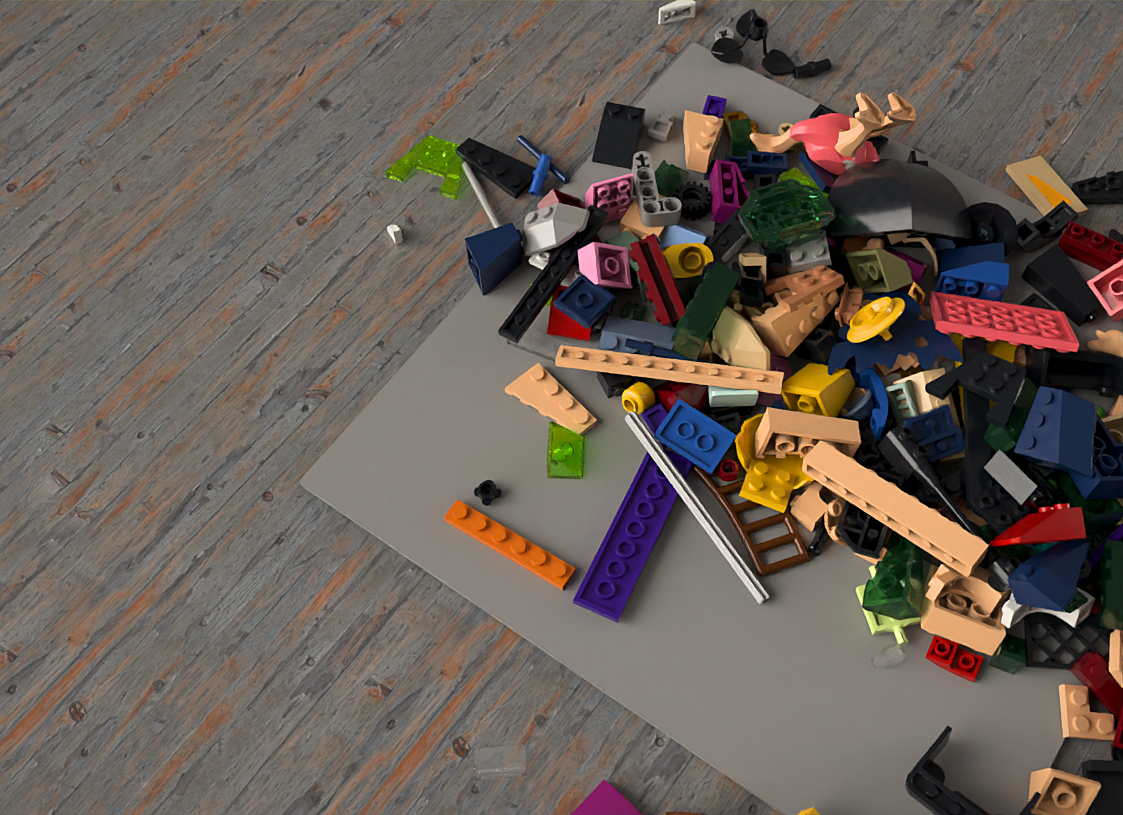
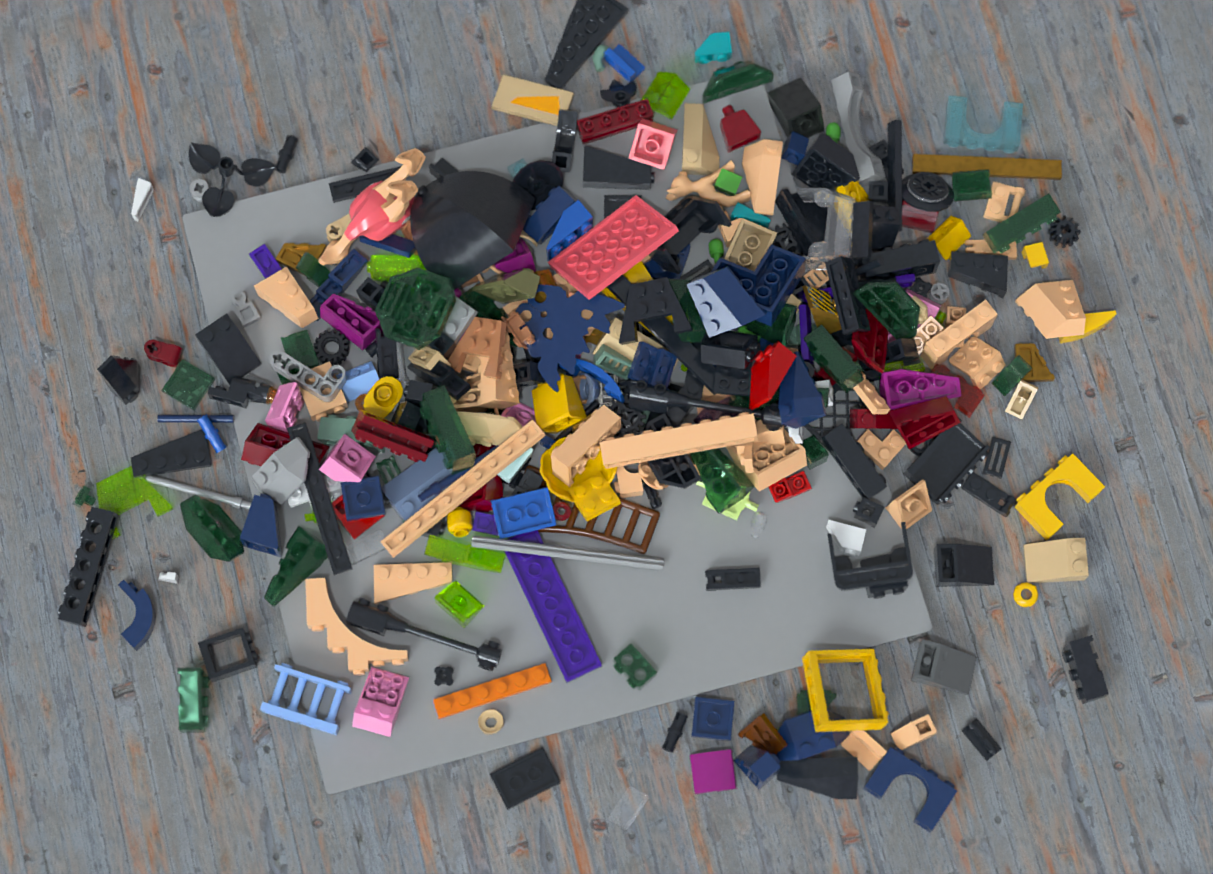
camera: 55 degrees left, 15 degrees up
yellow piece [847,297,905,343] -> none
none -> black brick [58,507,119,627]
none -> clear green tile [72,486,96,507]
none -> black wedge [97,355,140,405]
none -> dark blue arch [118,580,155,651]
none -> dark red piece [144,339,183,368]
none -> clear green tile [161,359,215,411]
none -> clear green wedge [177,667,210,733]
none -> clear green wedge [180,495,244,562]
none -> black window [198,628,258,683]
none -> black plate [207,375,278,409]
none -> light blue fence [260,663,352,735]
none -> clear green wedge [264,526,328,607]
none -> light nougat arch [305,578,408,676]
none -> black bar [346,598,502,671]
none -> bright pink slope [352,667,409,737]
none -> clear neon green slope [424,535,506,573]
none -> tan piece [478,709,504,735]
none -> black tile [490,747,560,810]
none -> clear green brick [613,643,657,691]
none -> black pin [662,712,688,753]
none -> dark blue plate [691,697,735,741]
none -> black plate [705,567,761,591]
none -> black brick [821,423,887,500]
none -> white slope [826,520,866,557]
none -> black brick [853,497,884,528]

